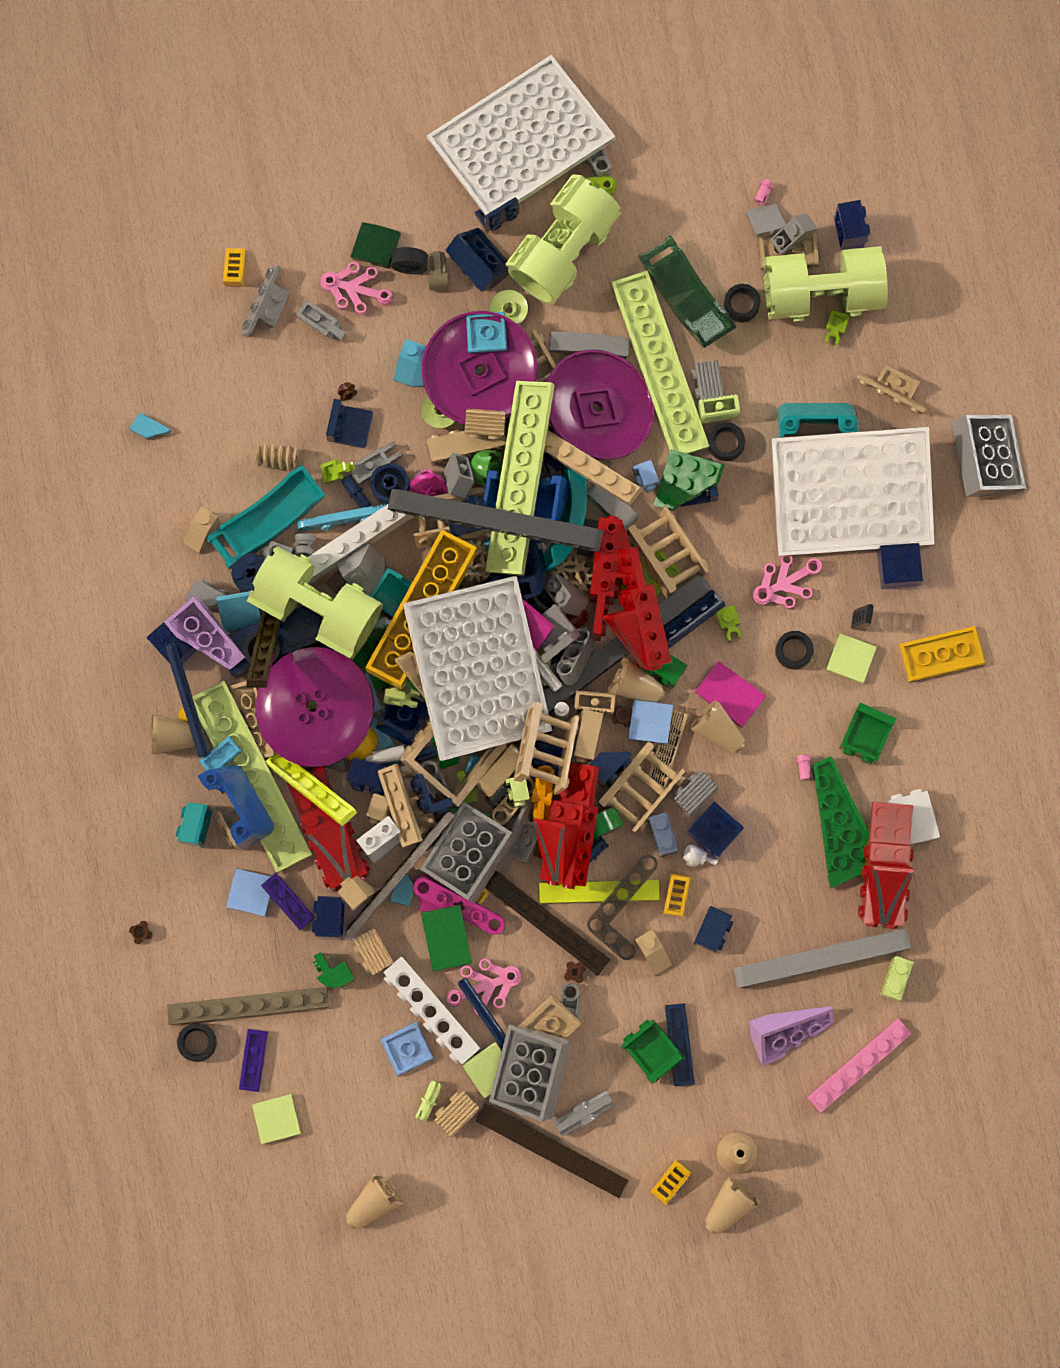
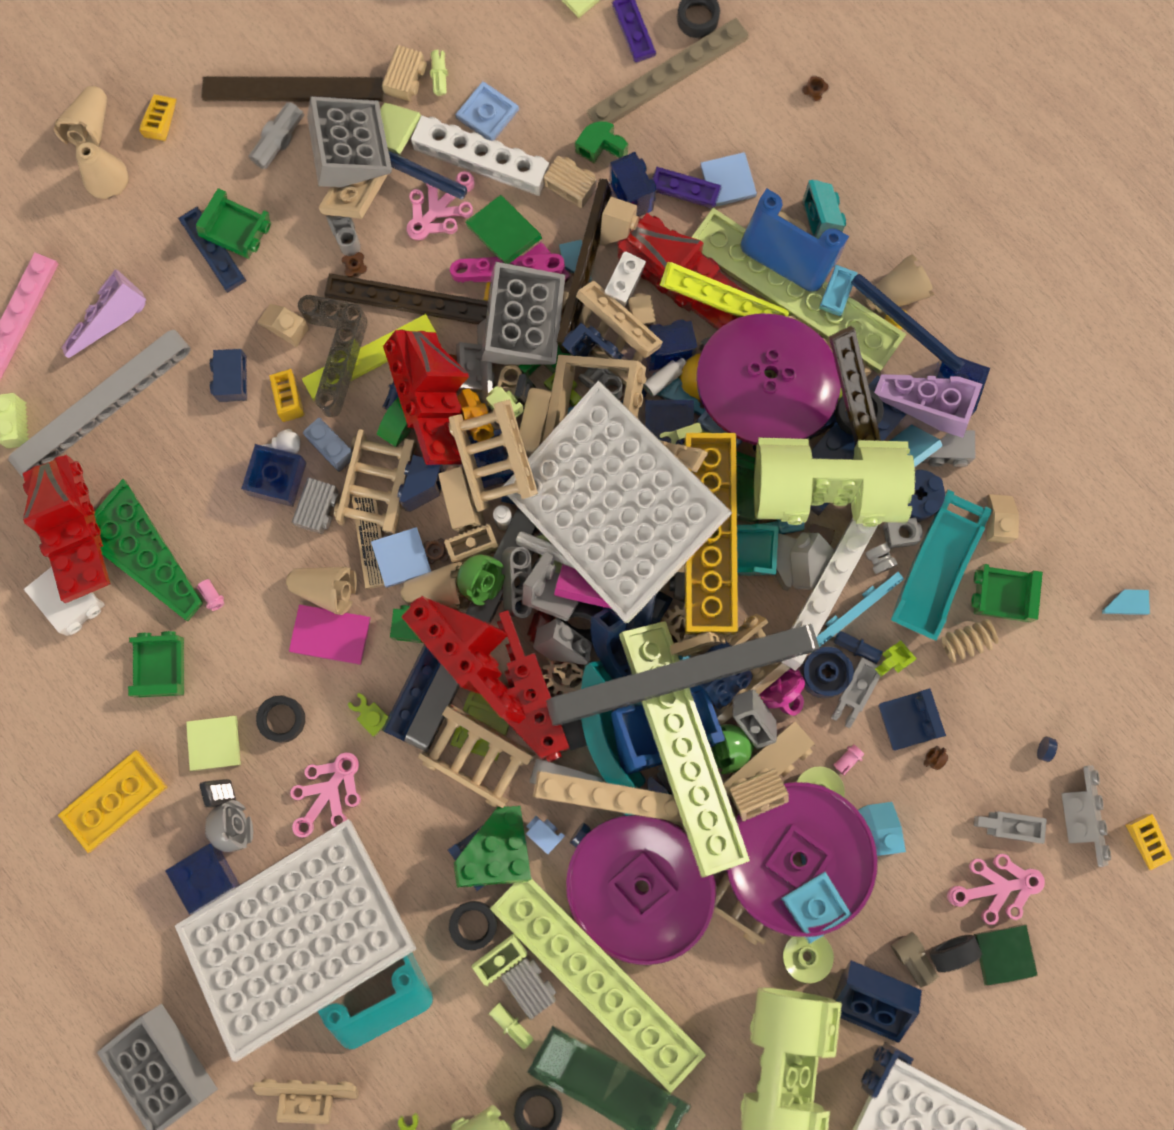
camera: 150 degrees right, 0 degrees up
light grey slope [549,332,629,359] -> none
none -> light grey cylinder [205,800,254,852]
none -> bright green cylinder [457,555,505,605]
none -> yellowish green axle [488,1002,533,1049]
none -> dark blue tile [569,822,591,848]
none -> tan tile [670,632,726,656]
none -> bright pink pin [833,744,864,776]
none -> green panel [971,564,1043,623]
none -> dark blue tile [1037,736,1058,762]

